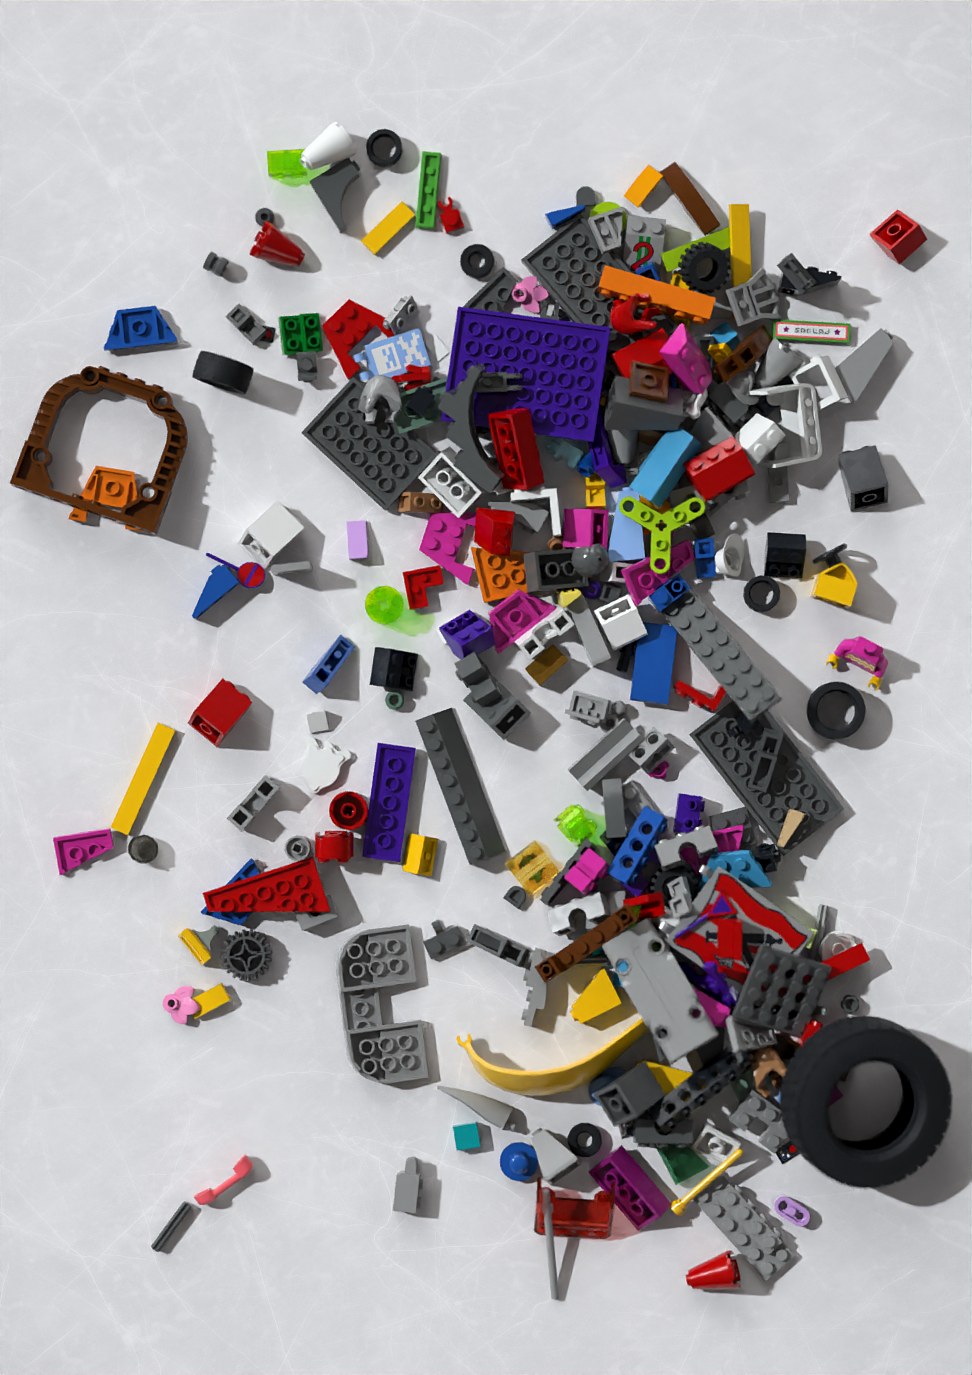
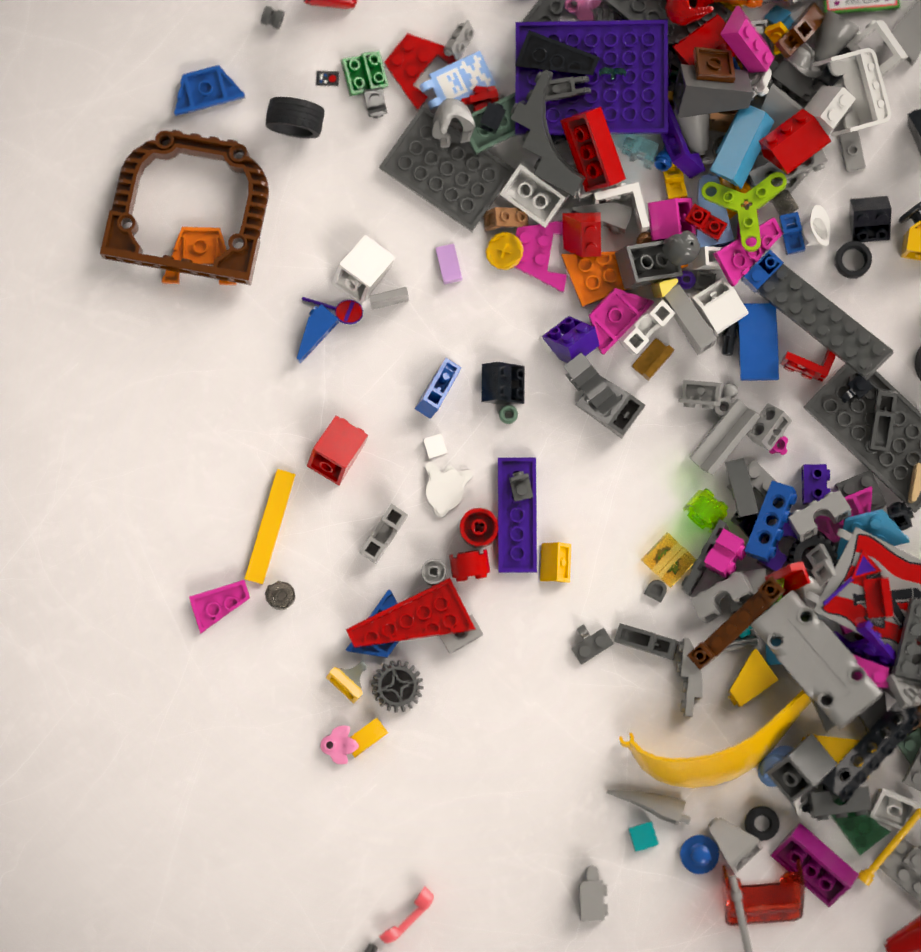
camera: 10 degrees left, 5 degrees down
dark grey slope [225,304,268,346] -> none
light grey plate [336,924,429,1083] -> none
clear neon green brick [365,586,404,625] -> none
red plate [403,565,444,610] -> none
dark grey slope [415,708,505,865] -> none
none -> yellow tile [486,232,524,270]
none -> dark grey bracket [509,471,533,502]
none -> black wing [515,30,600,76]
none -> piece [599,67,626,79]
none -> red slope [685,203,728,241]

